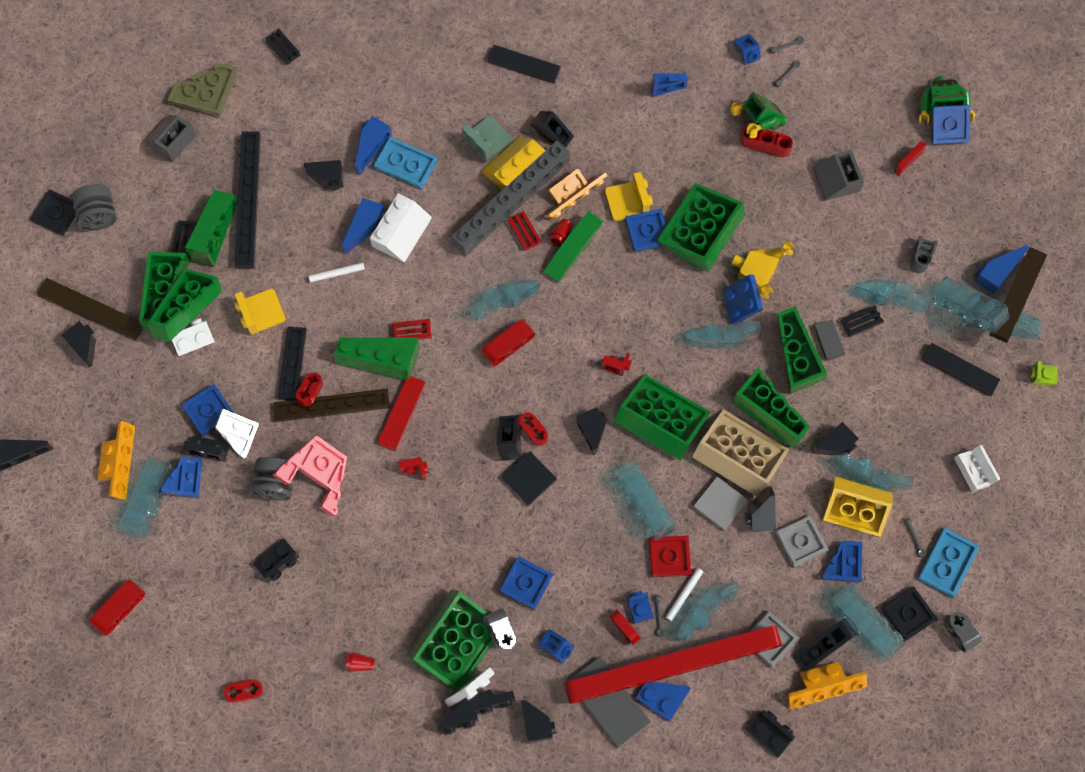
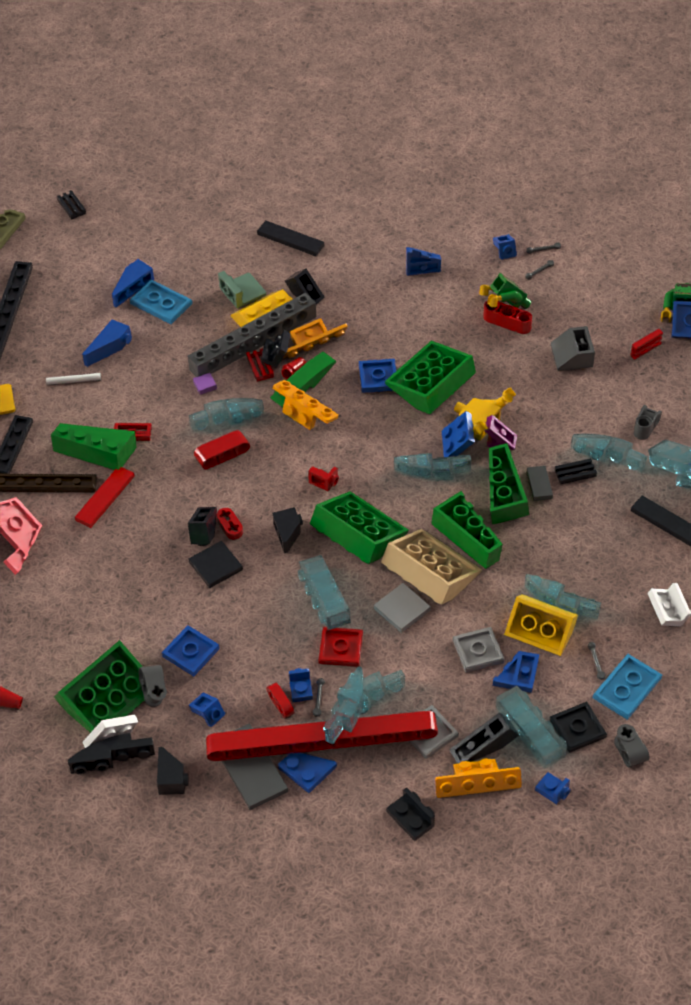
camera: 10 degrees right, 20 degrees down
red beam [296,373,323,407] -> none
black slope [304,160,344,190] -> none
white slope [370,193,432,263] -> none
red bracket [398,457,429,480] -> none
yellow bracket [605,172,653,221] -> none
white bar [665,568,703,622] -> none
black slope [745,486,776,532] -> none
black slope [812,422,859,456] -> none
none -> medium lavender tile [193,373,217,395]
none -> black bracket [261,330,291,368]
none -> light orange bracket [273,380,339,430]
none -> clear light blue slope [323,666,364,744]
none -> magenta slope [485,415,517,450]
none -> blue bracket [535,772,571,804]

